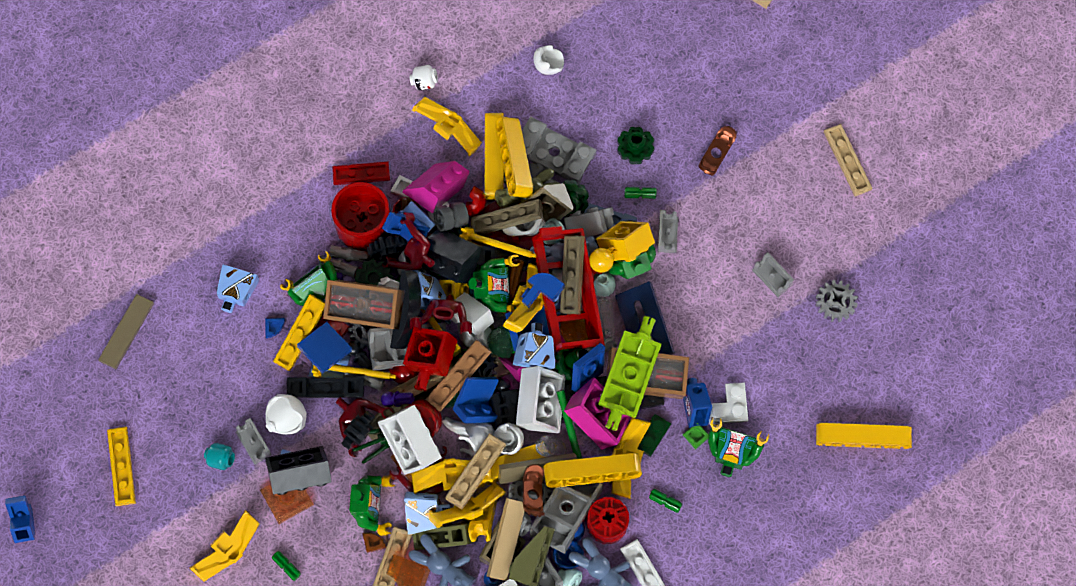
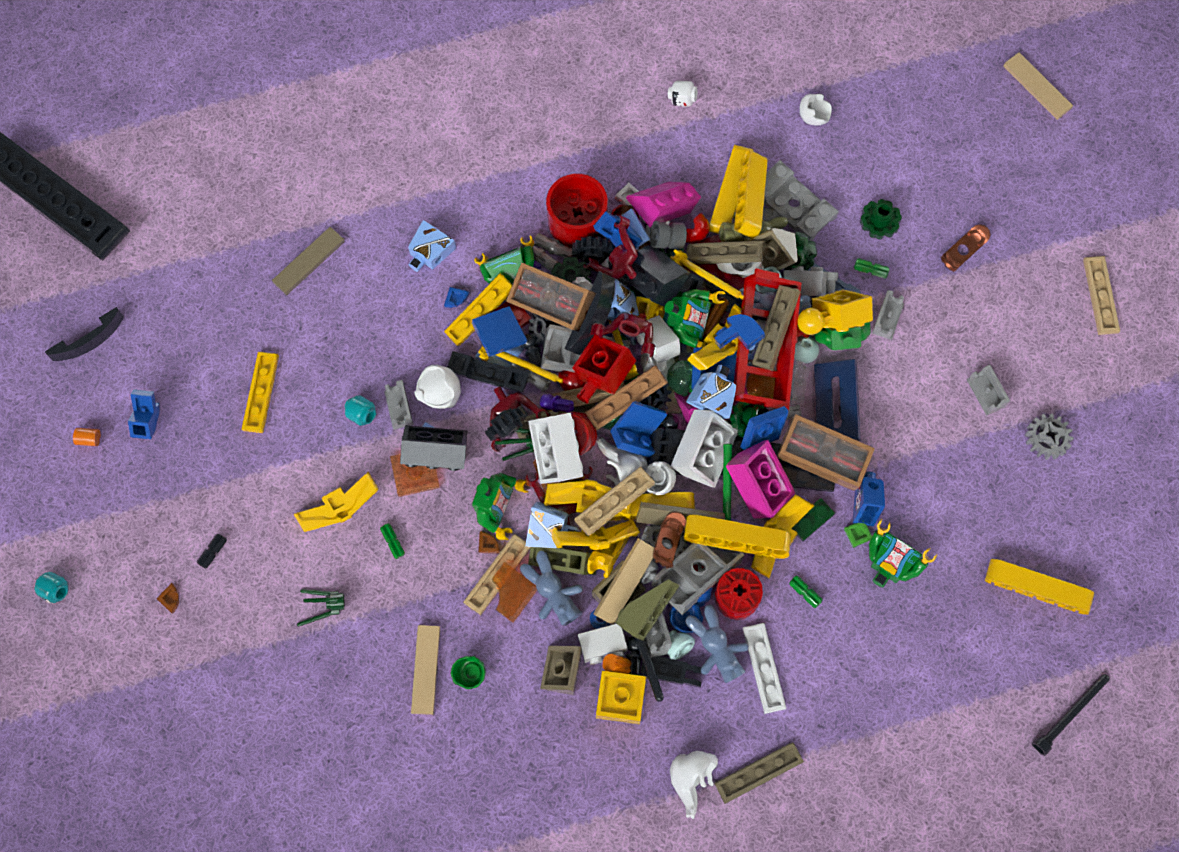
camera: 20 degrees right, 0 degrees up
red tile [332,161,390,185] -> none
yellow plate [412,97,482,157] -> none
clear plate [535,436,567,457] -> none
lime plate [598,316,661,431] -> none
white plate [709,383,748,424] -> none
none -> black piece [1031,674,1110,756]

